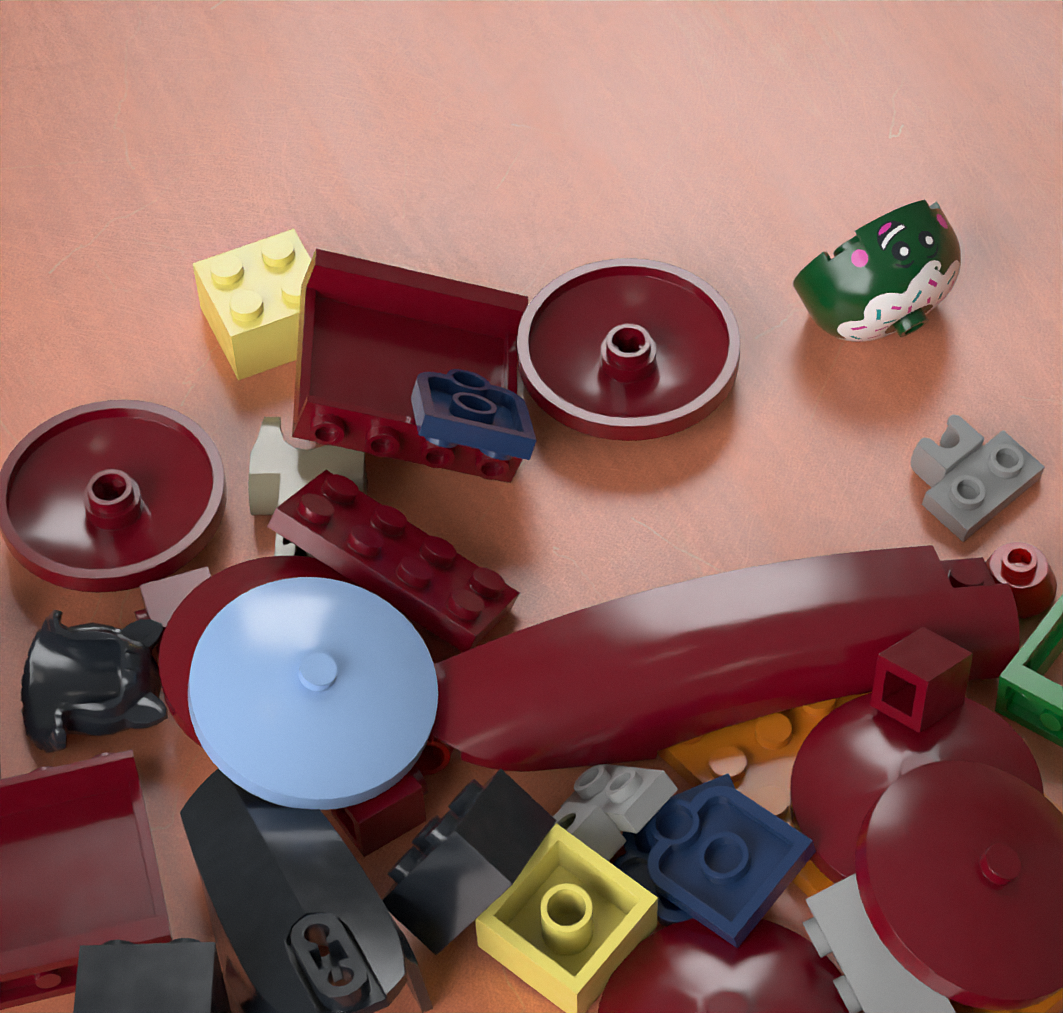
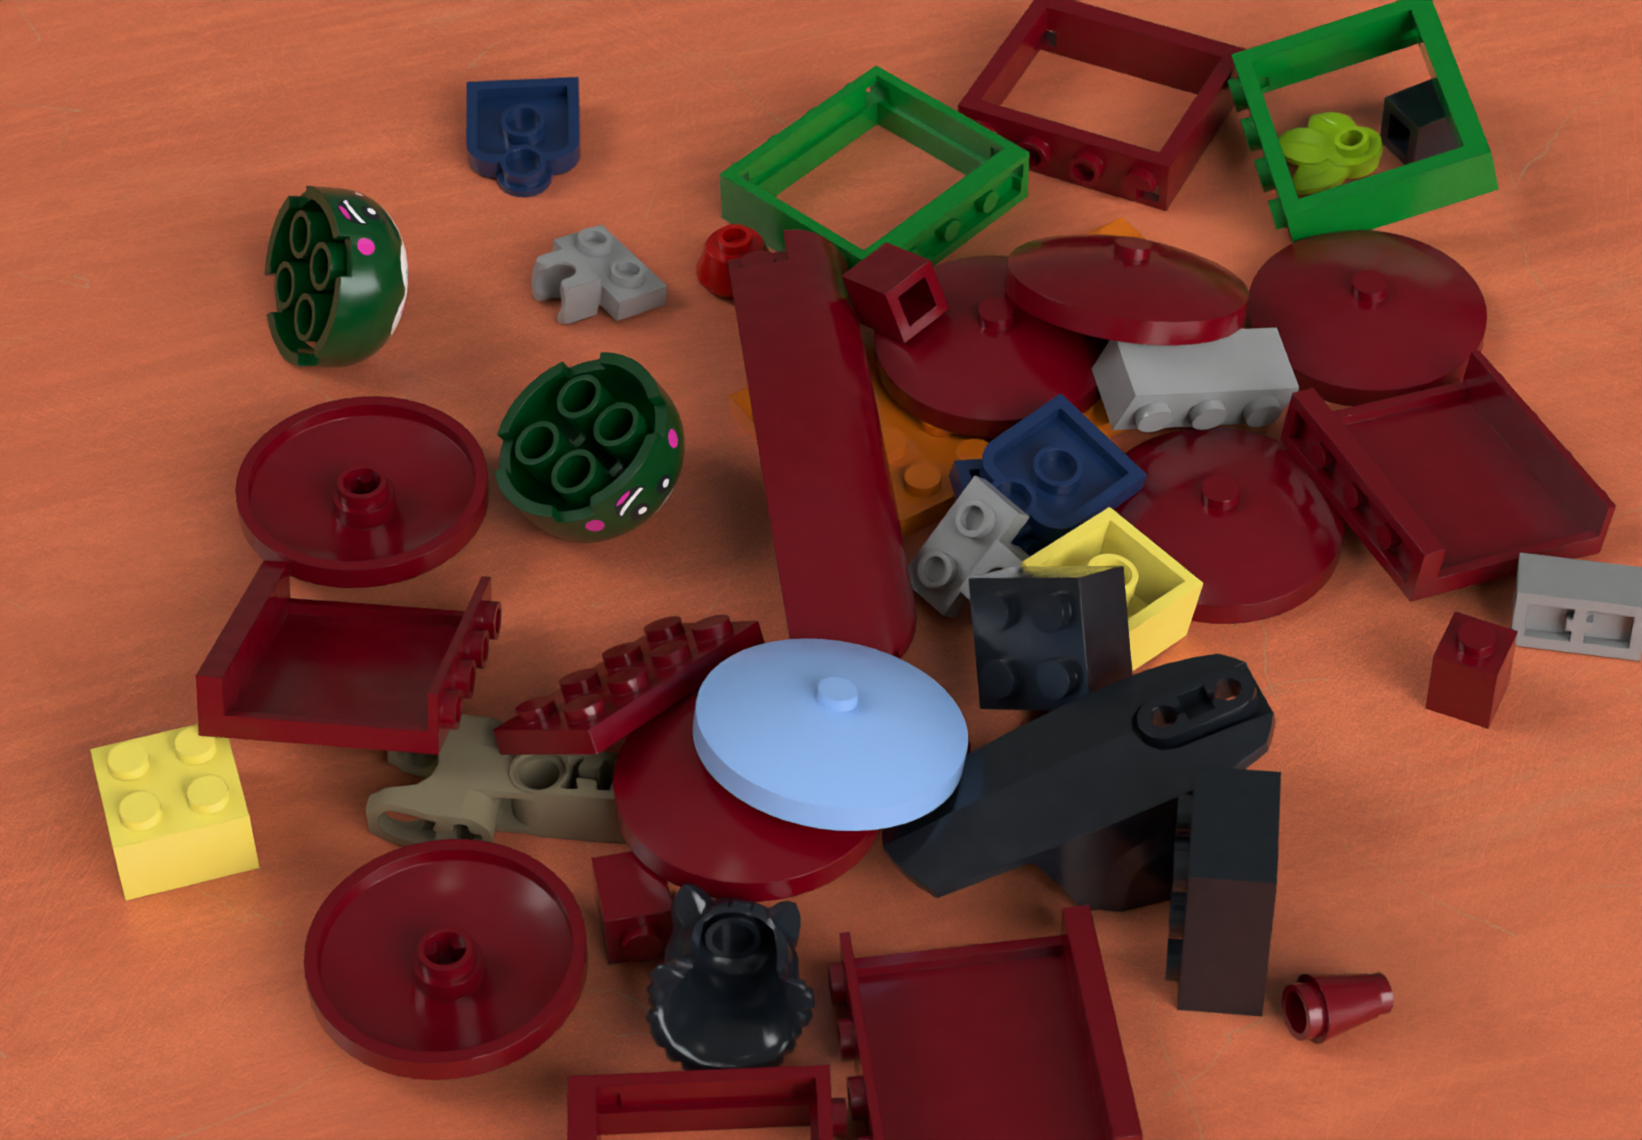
camera: 85 degrees left, 5 degrees down
dark blue plate [411,369,537,460] -> none
none -> dark green cylinder [494,352,685,543]

